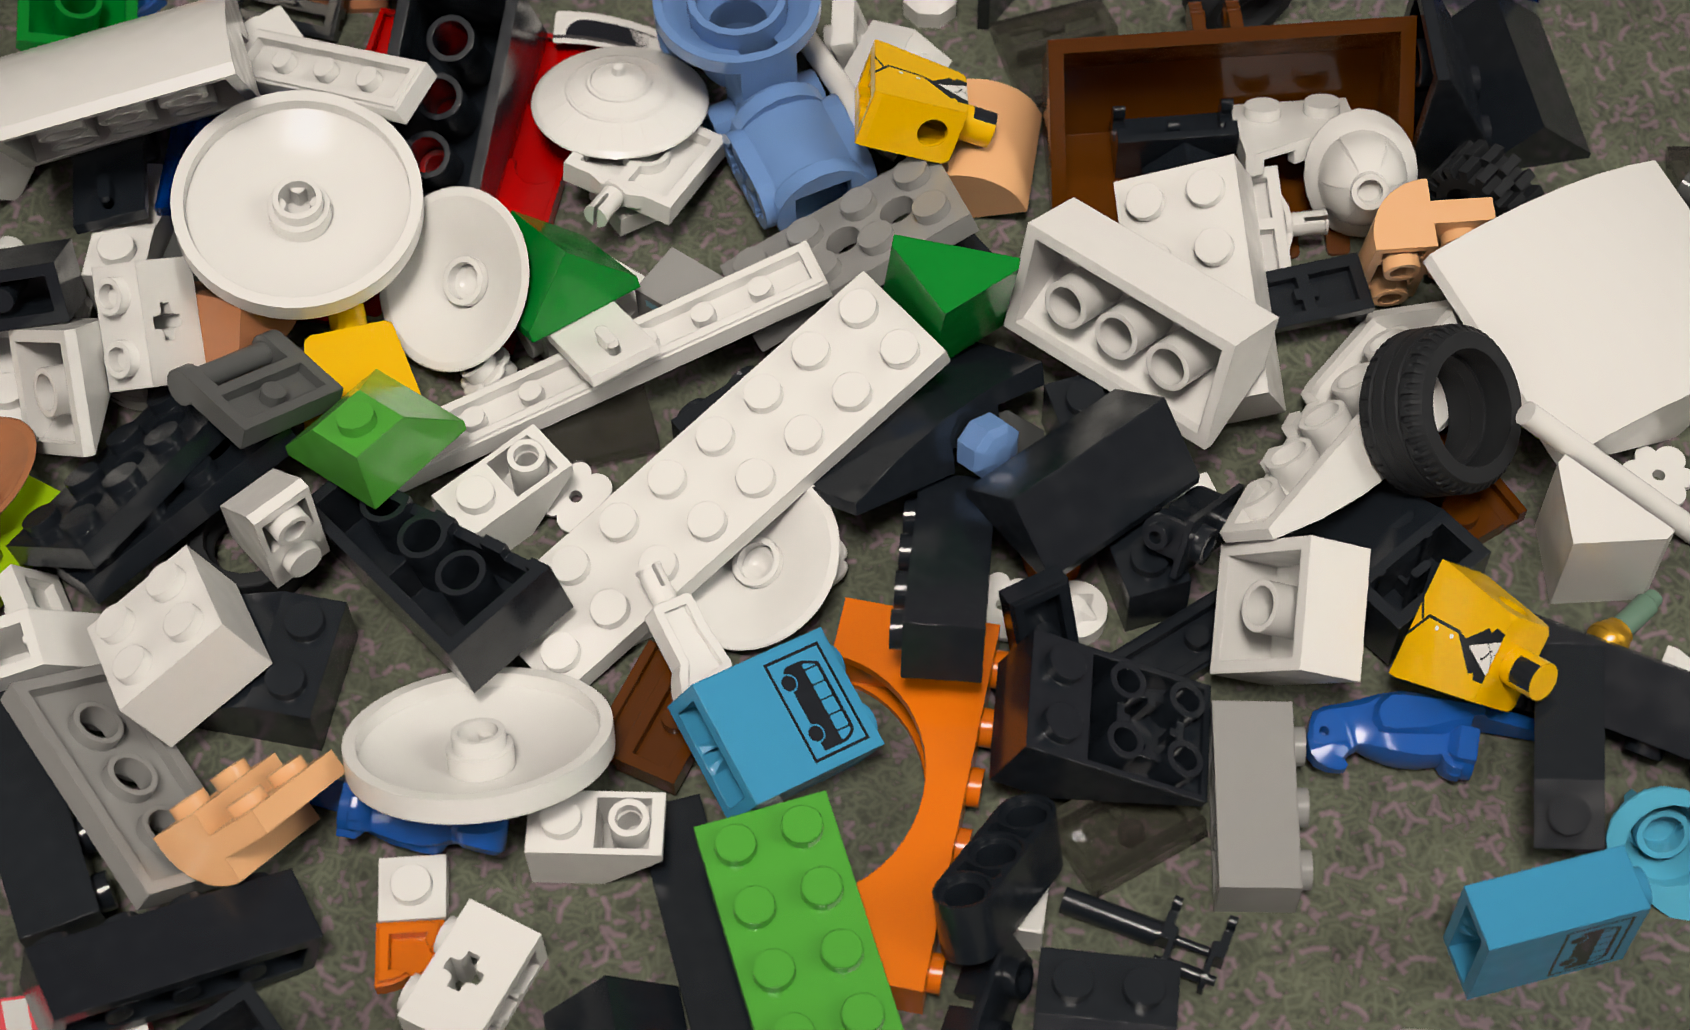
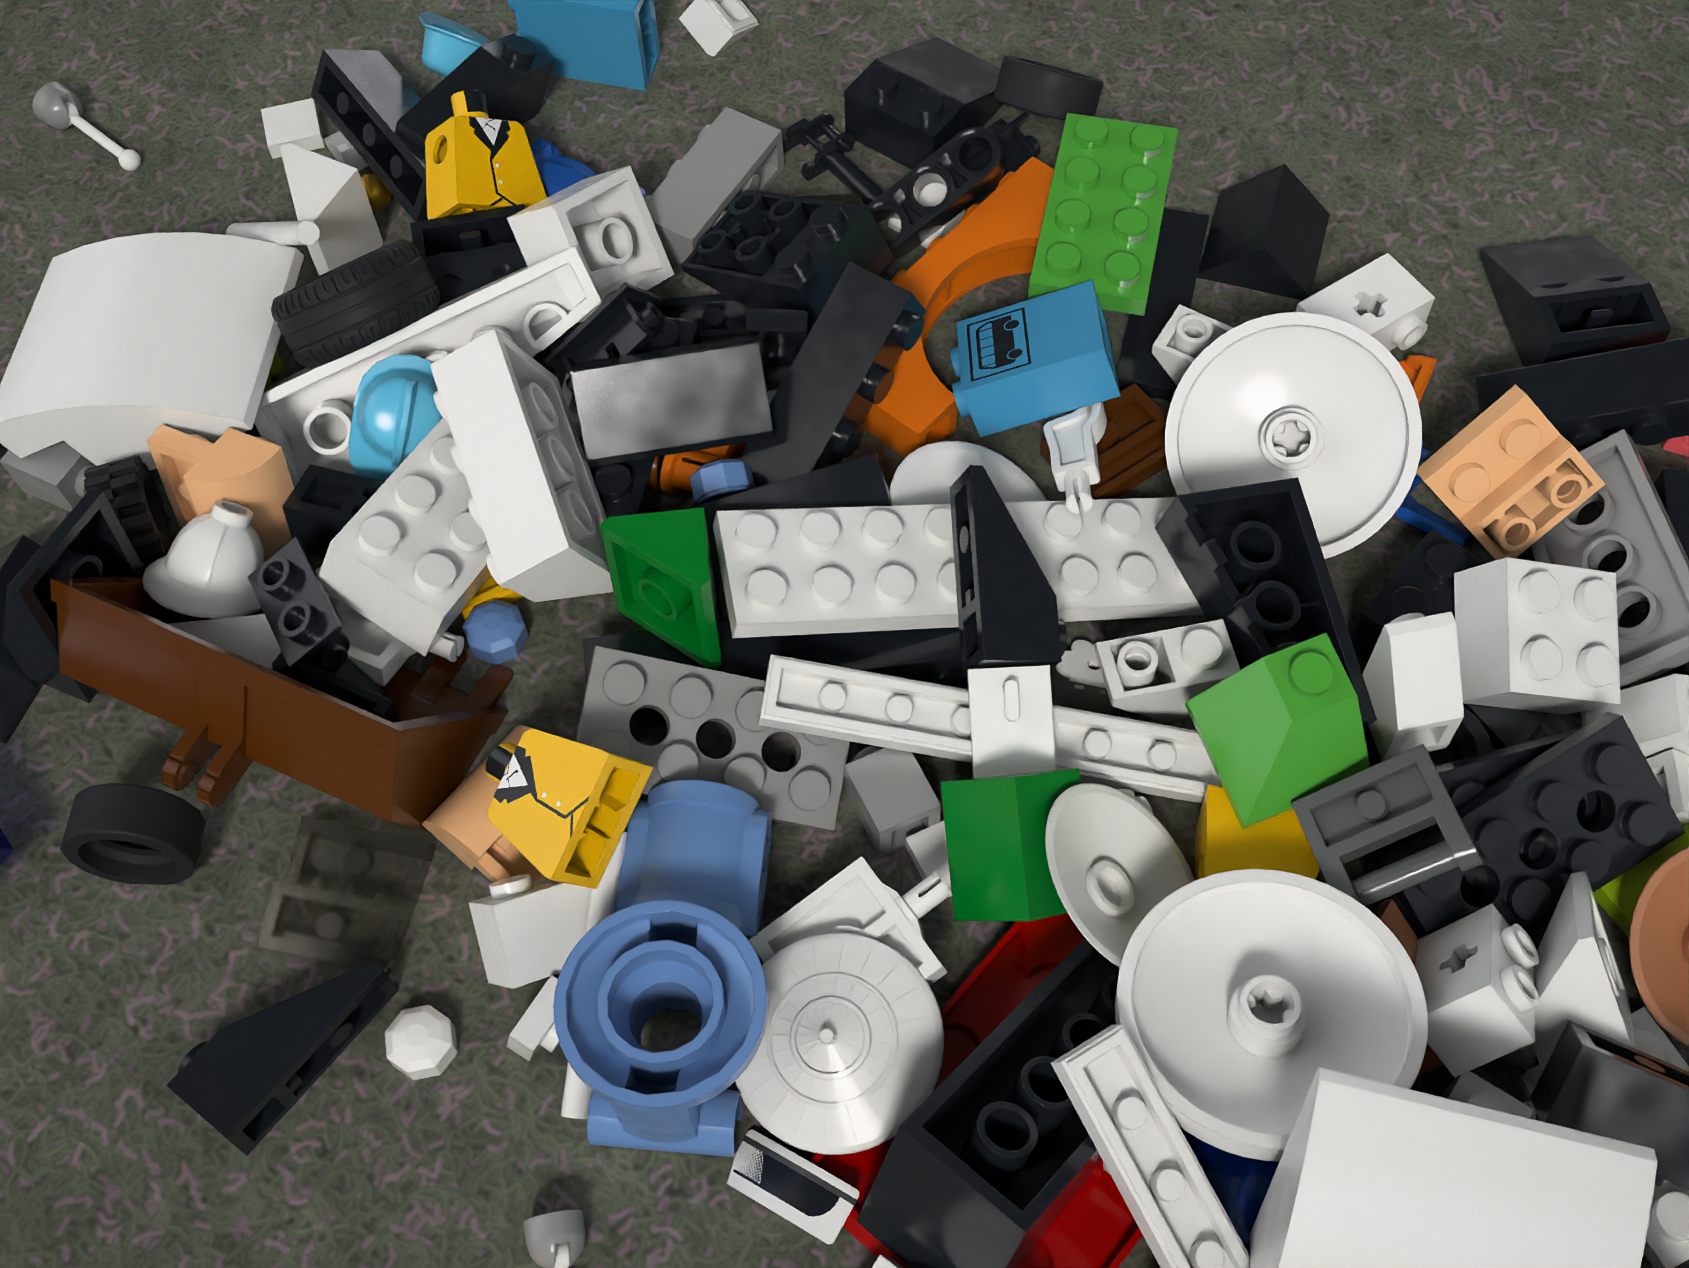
camera: 150 degrees left, 0 degrees up
none -> black hinge [248,536,350,669]
none -> medium azure piece [348,354,443,481]
none -> black slope [949,465,1067,677]

